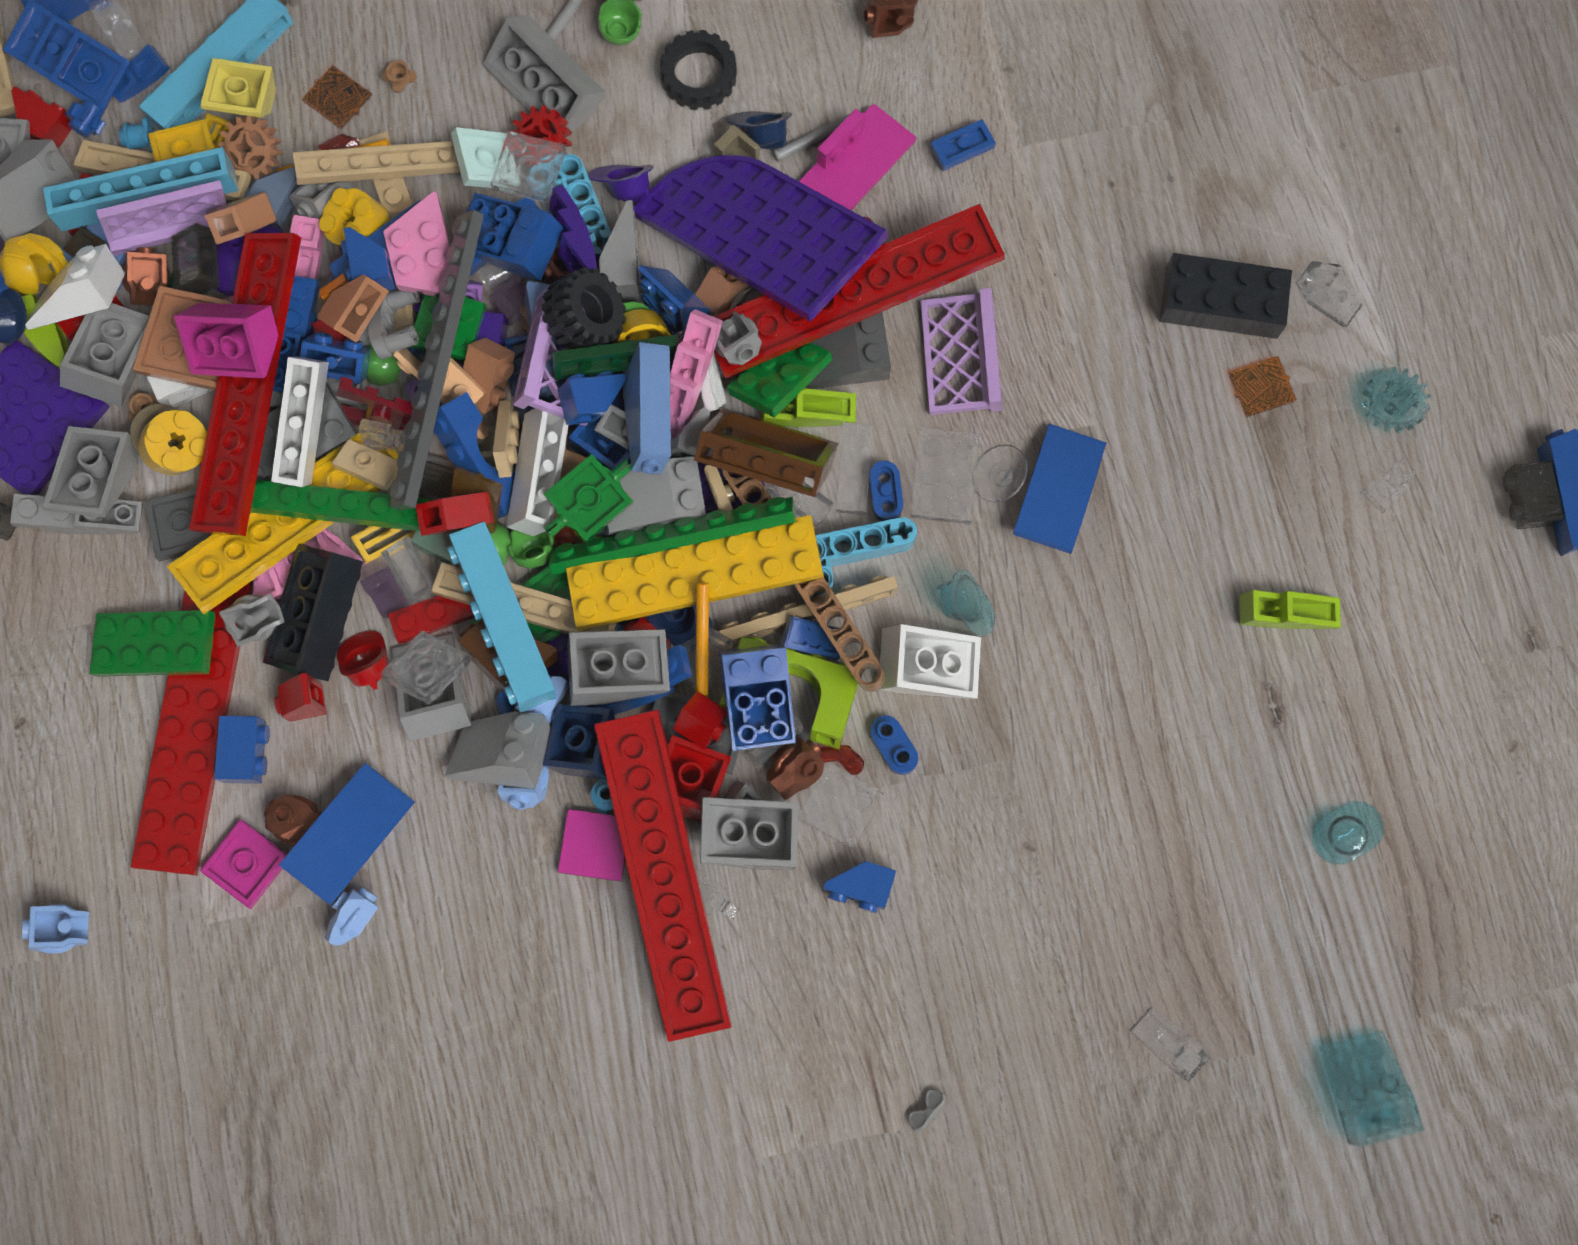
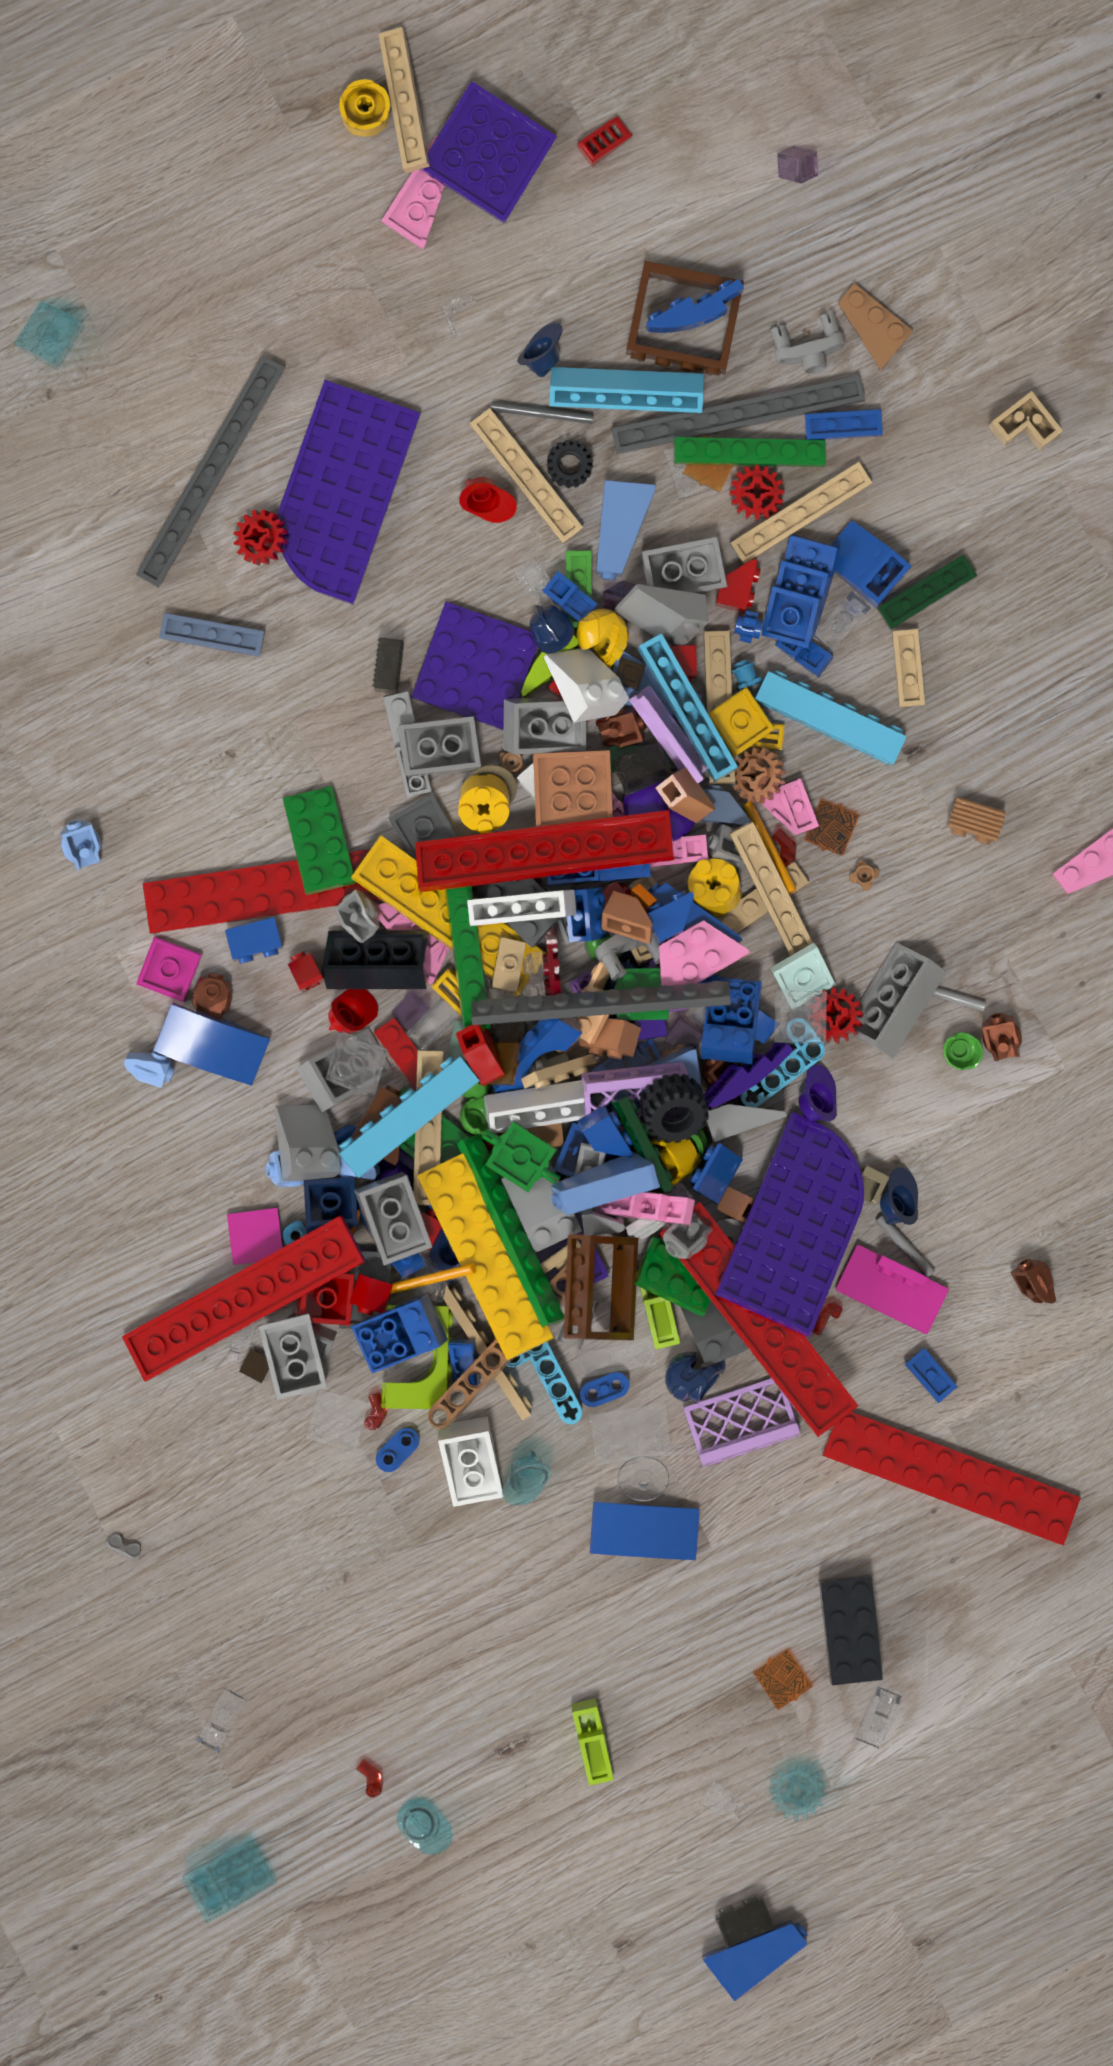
camera: 70 degrees right, 10 degrees up
dark pink slope [174,303,279,378] -> none
light yellow slope [201,58,277,118] -> none
black tyre [660,30,737,110] -> none
copper hand [766,735,824,800] -> none
blue slope [823,861,896,913] -> none
none -> dark brown tile [239,1349,269,1383]
none -> clear red arm [356,1759,383,1798]
none -> dark blue helmet [665,1352,726,1403]
none -> bright pink wing [761,779,820,836]
none -> red plate [822,1412,1081,1546]

